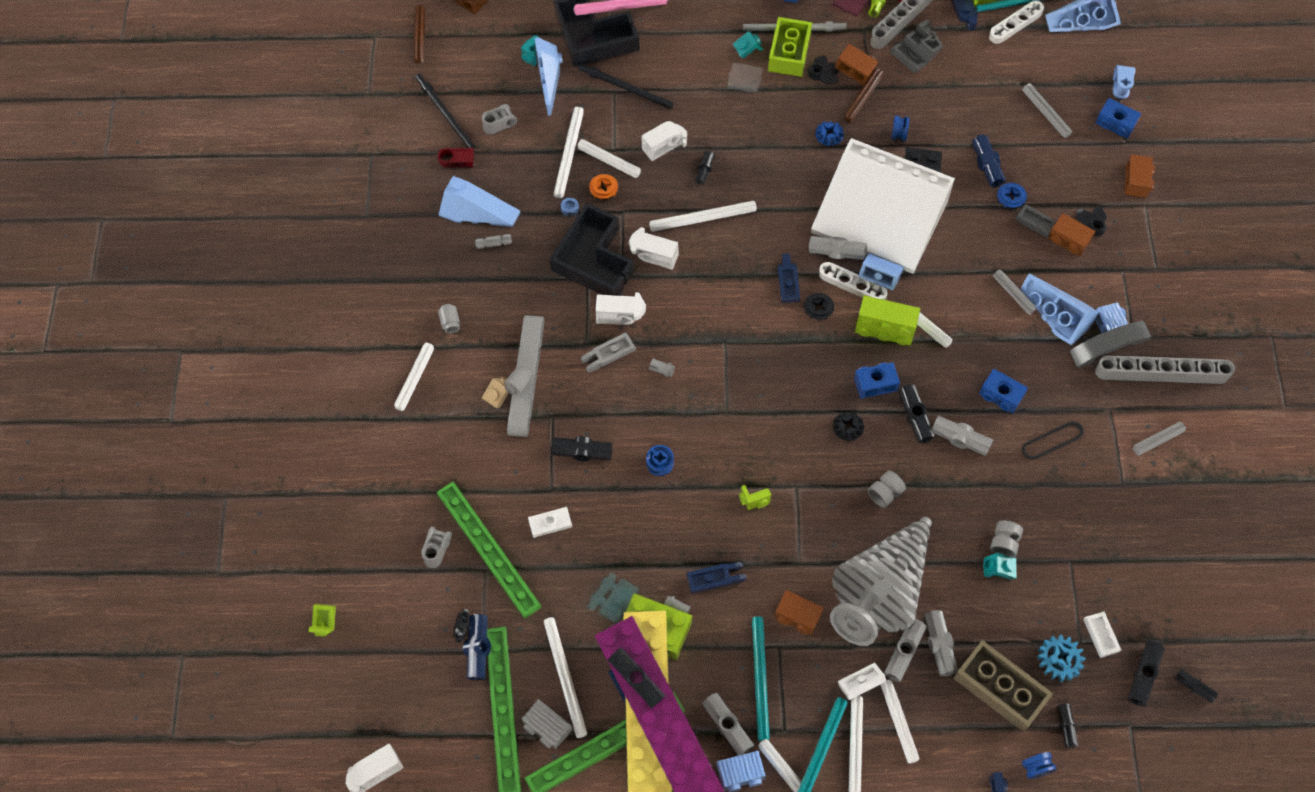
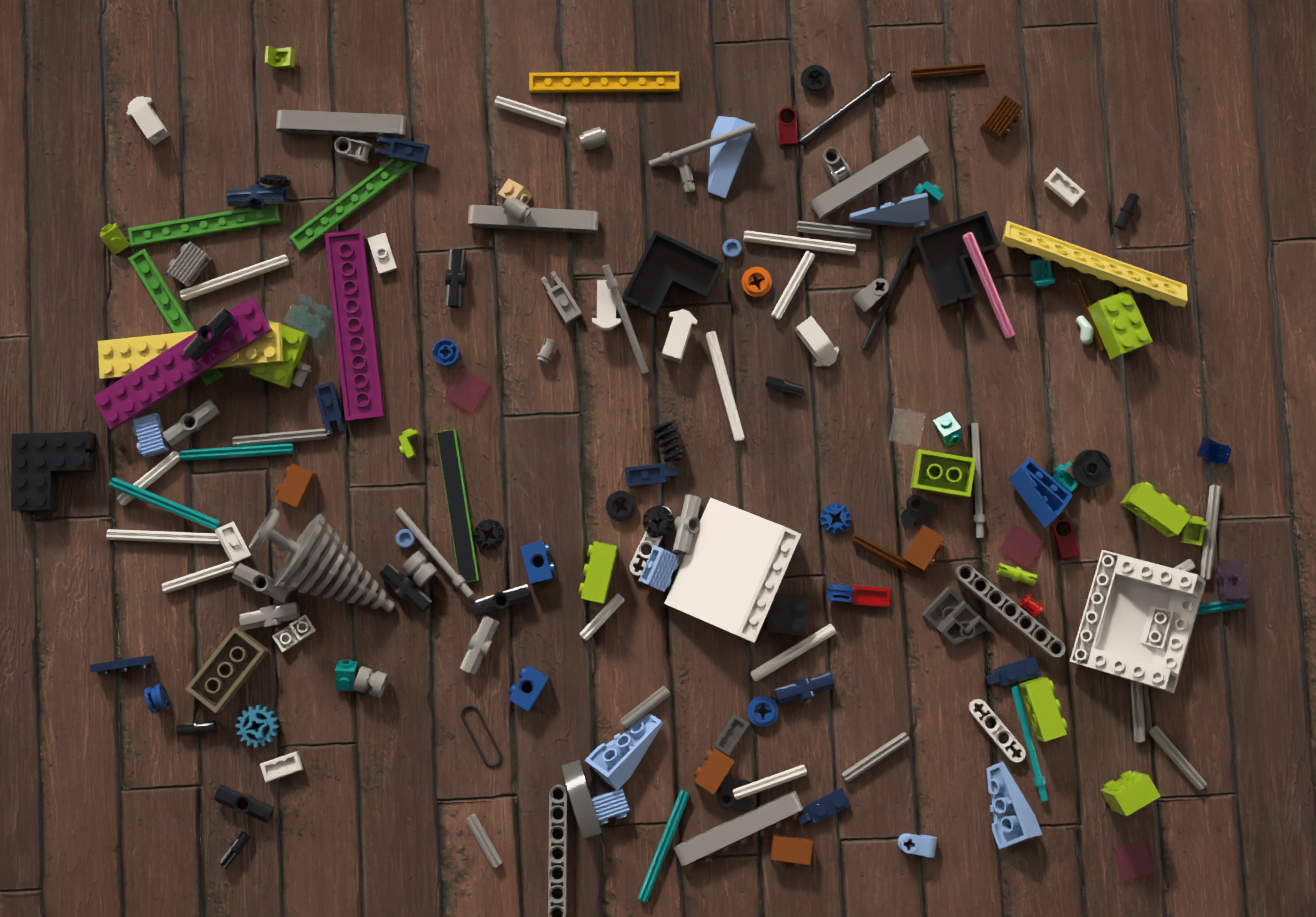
camera: 90 degrees right, 20 degrees up
blue brick [1095,98,1142,139] -> none
none -> light grey axle [232,428,328,447]
none -> white slope [272,614,316,653]
none -> light grey beam [276,110,406,138]
none -> magenta plate [325,229,385,421]
none -> dark blue hinge [375,137,430,165]
none -> black piece [379,563,433,614]
none -> light grey bar [395,507,474,598]
none -> medium blue tile [396,529,416,548]
none -> black tile [436,429,479,583]
none -> clear pink piece [445,369,490,413]
none -> yellow tile [529,72,679,93]
none -> light grey bar [602,264,649,374]
none -> teal axle [638,790,690,902]
none -> black gear [643,506,673,537]
none -> light grey bar [649,123,757,168]
none -> black piece [654,420,687,462]
none -> light grey beam [674,790,804,866]
none -> white axle [733,765,807,800]
none -> white axle [750,624,836,681]
none -> light grey axle [796,221,871,240]
none -> dark blue hinge [796,787,851,825]
none -> black gear [800,65,831,95]
none -> light grey beam [810,135,930,219]
none -> red tile [851,585,891,608]
none -> light grey piece [852,278,889,313]

